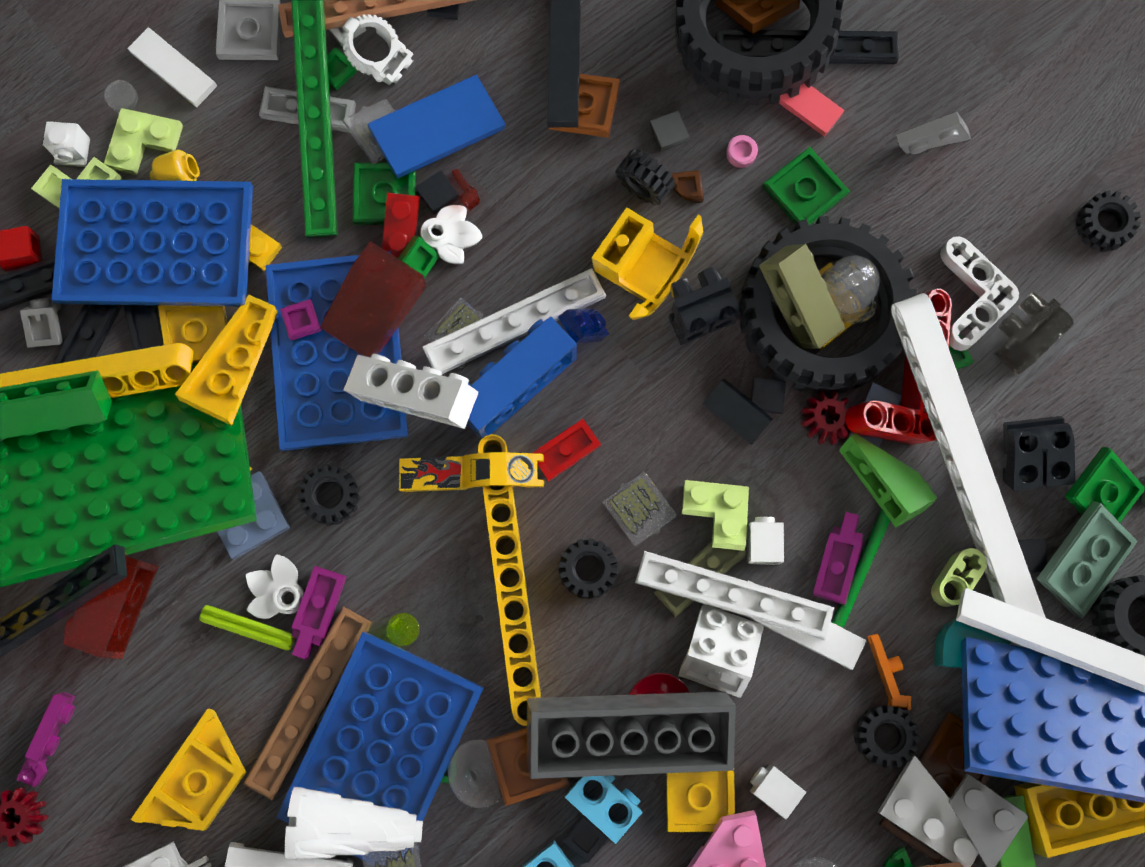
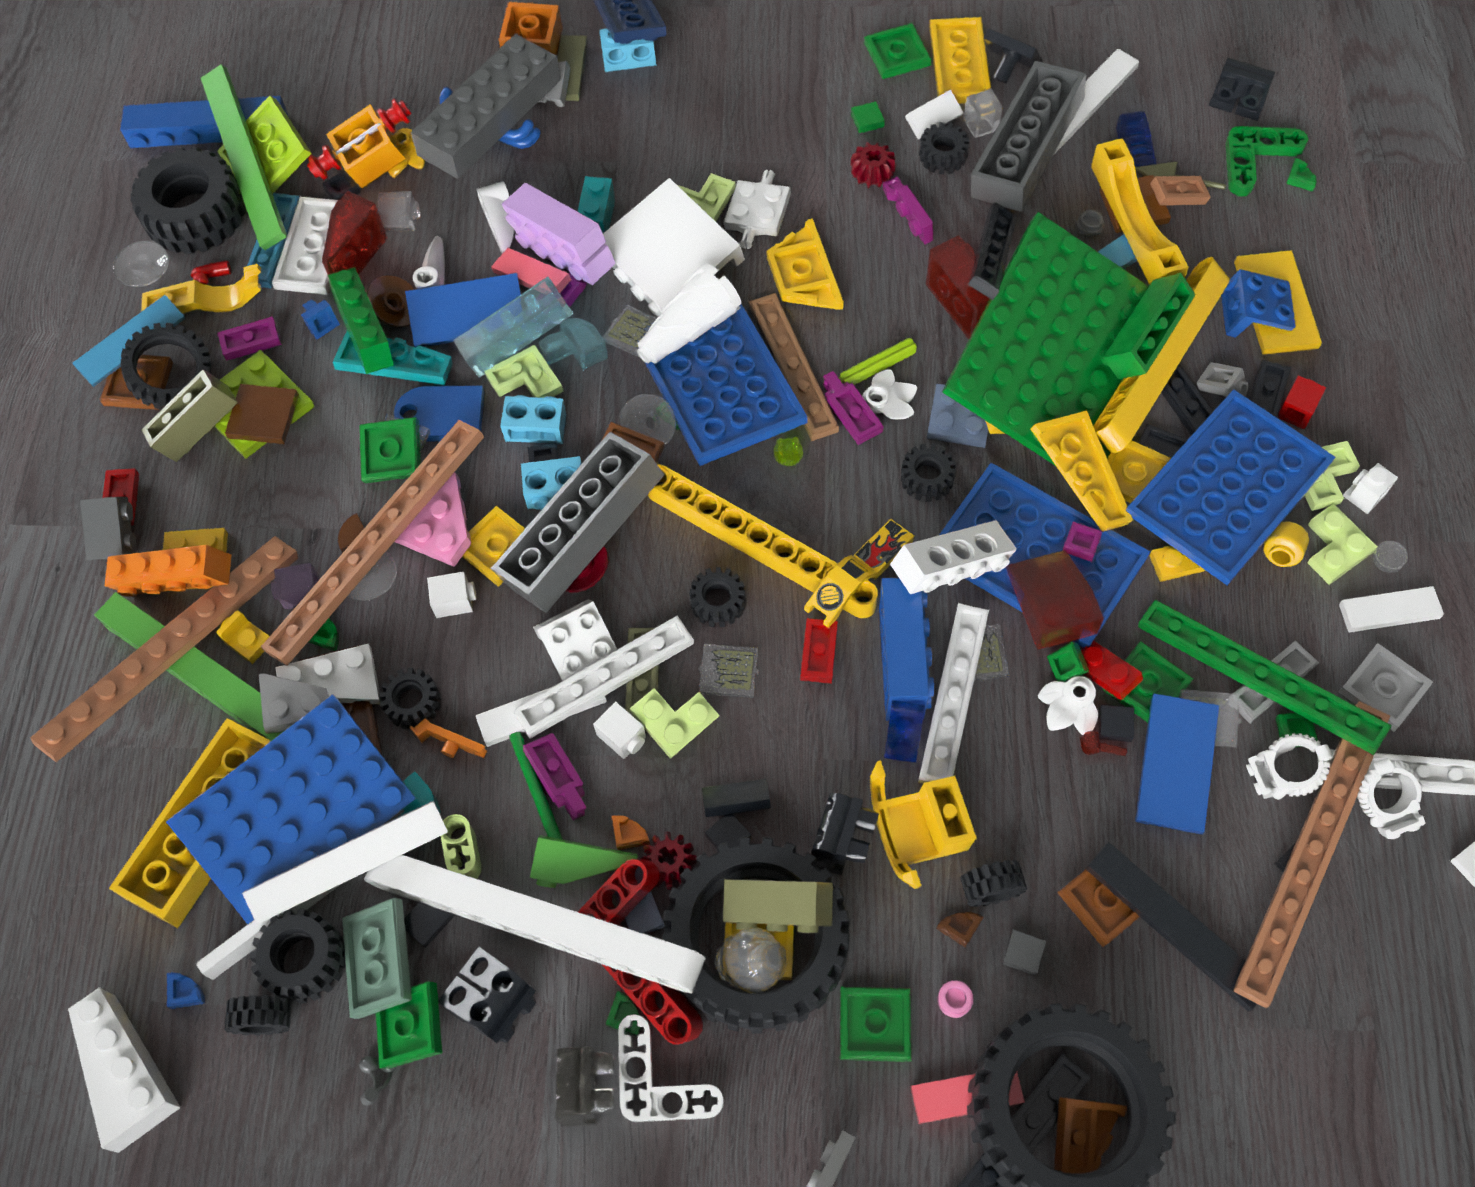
camera: 135 degrees right, 15 degrees down
none -> orange tile [612,815,650,850]

